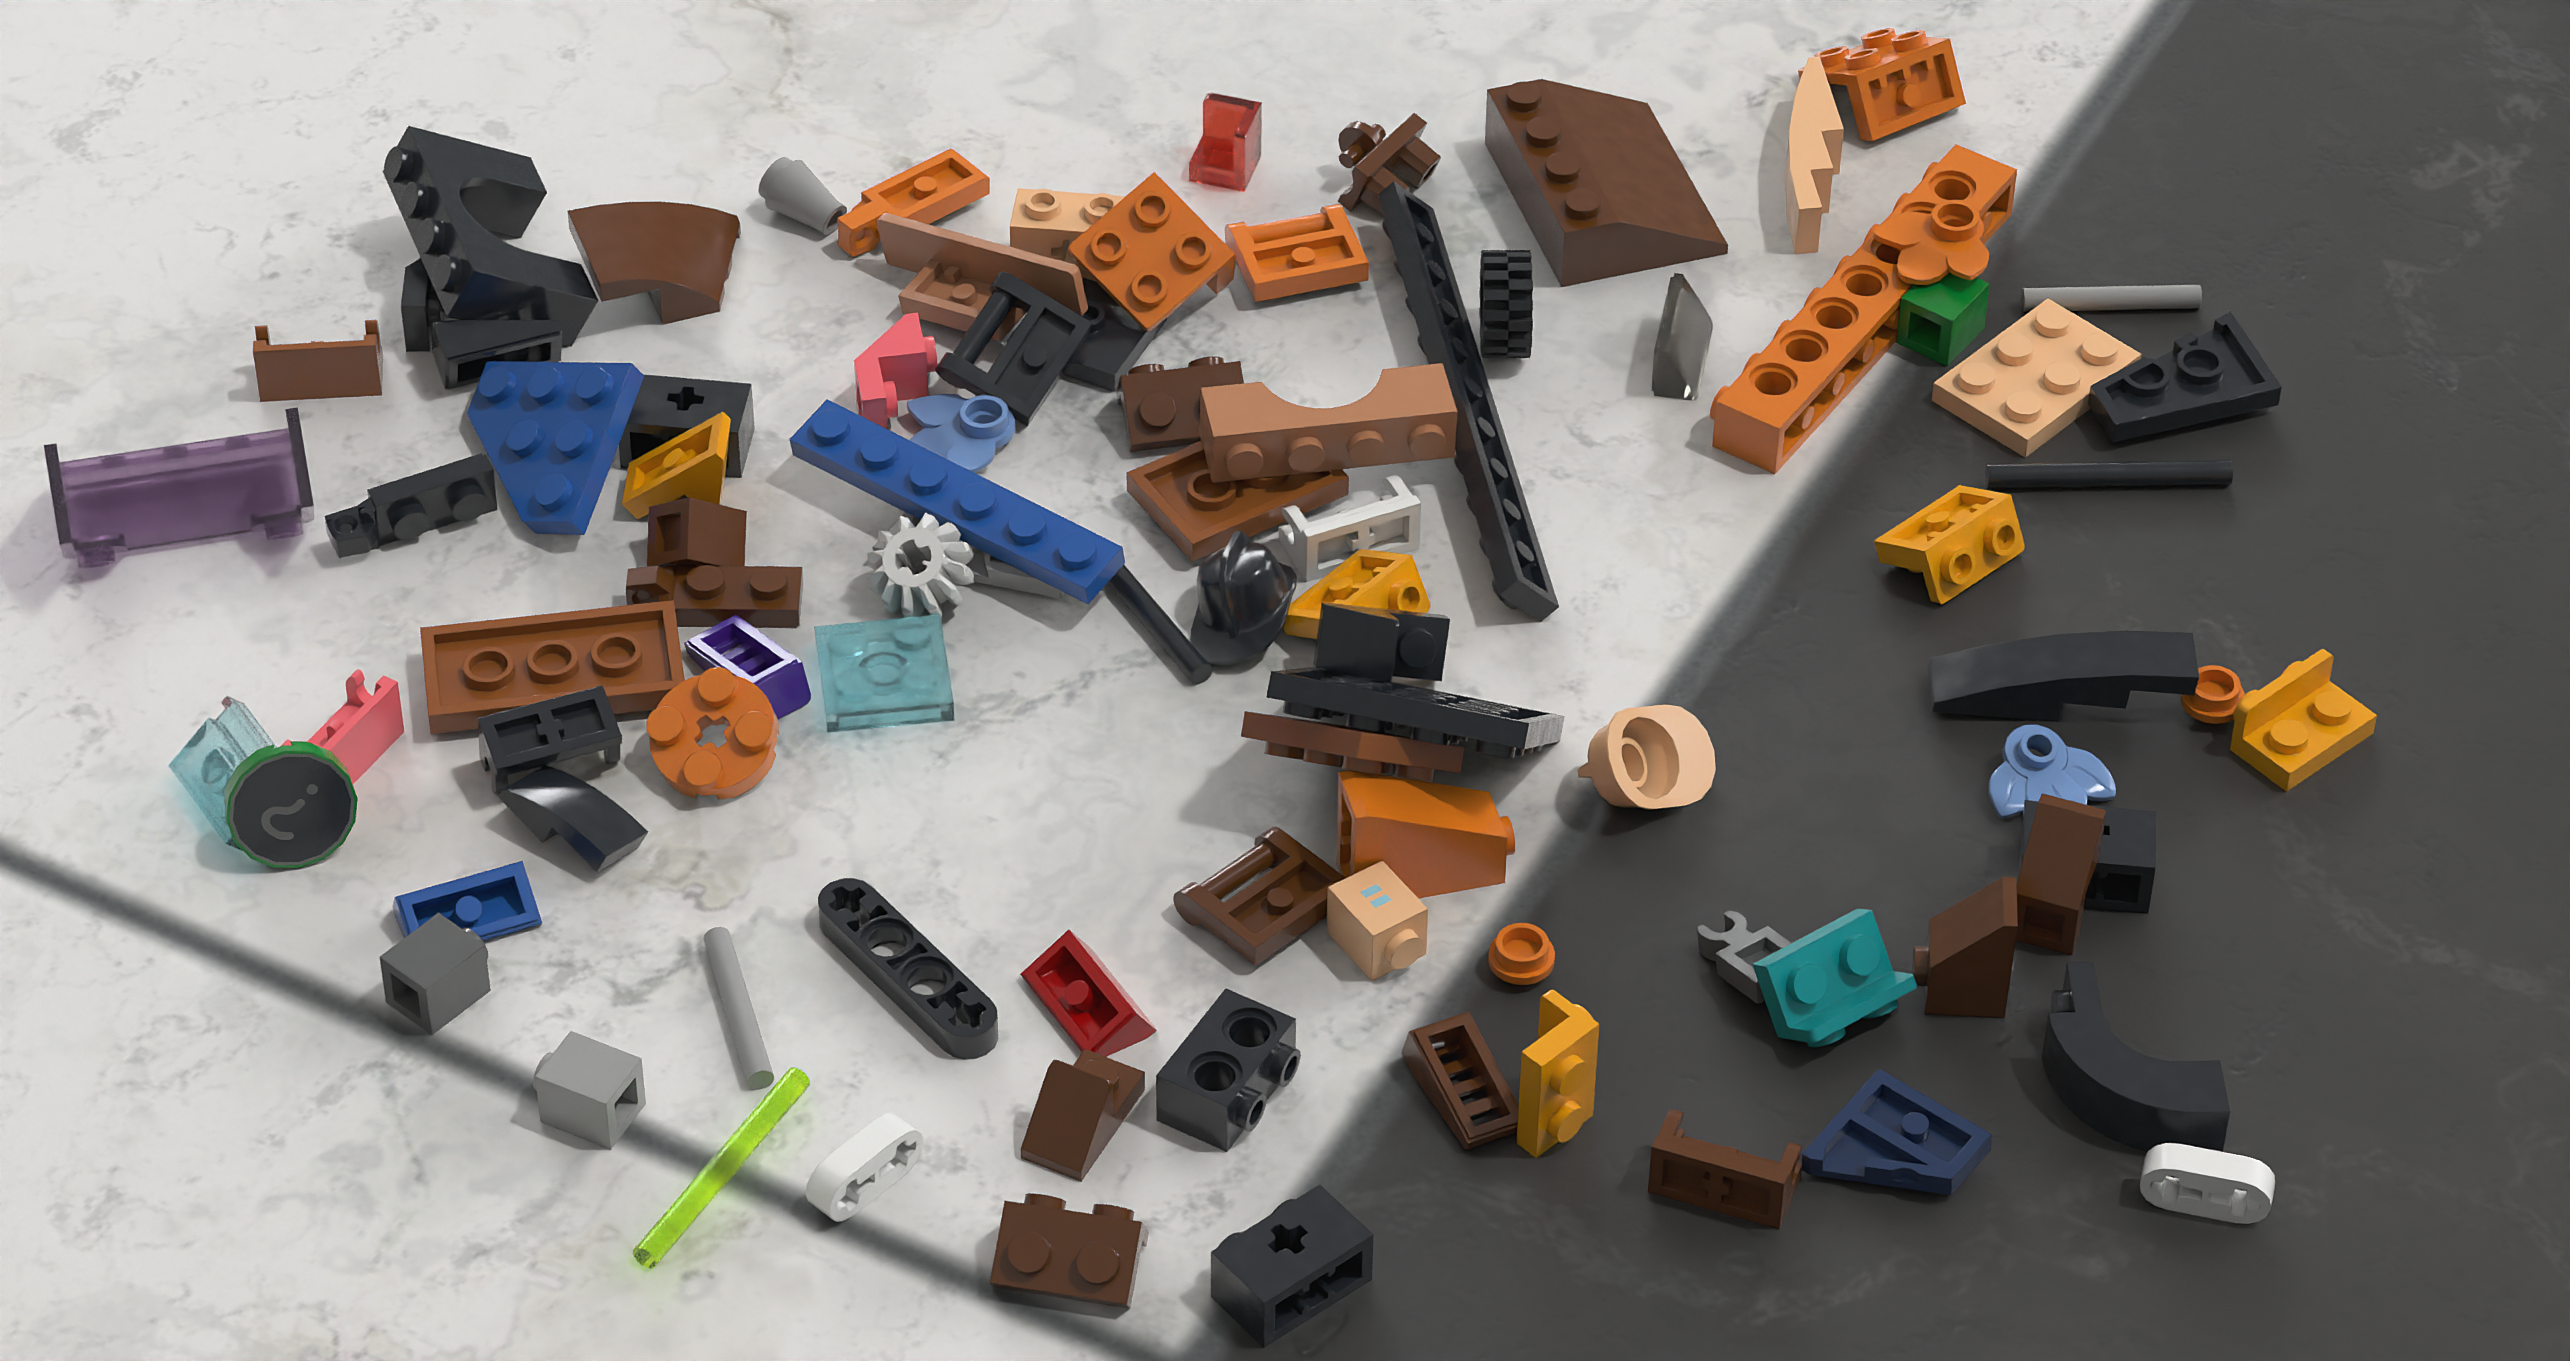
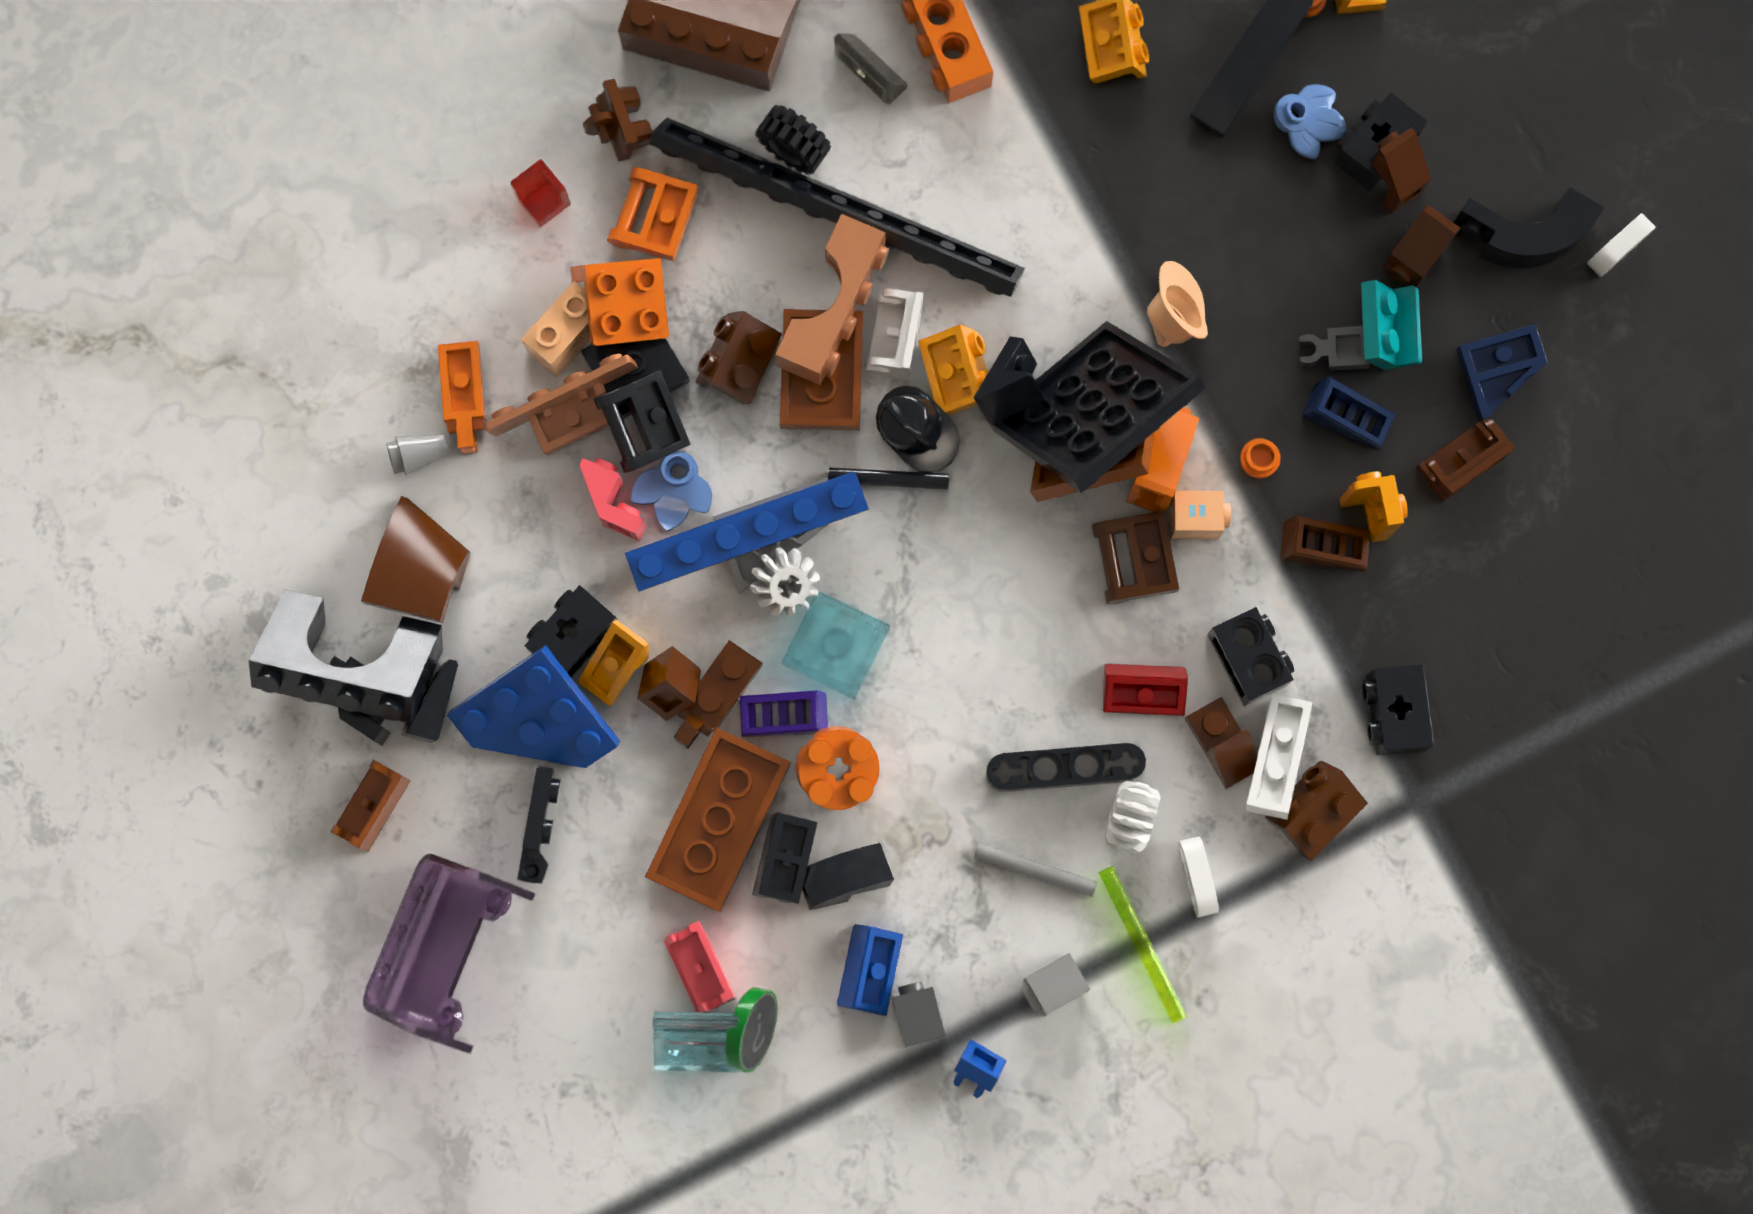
camera: 55 degrees left, 35 degrees up
none -> blue tile [954,1039,1007,1098]
none -> white gear [1105,781,1160,853]
none -> white plate [1246,694,1313,820]
none -> dark blue slope [1302,377,1396,450]

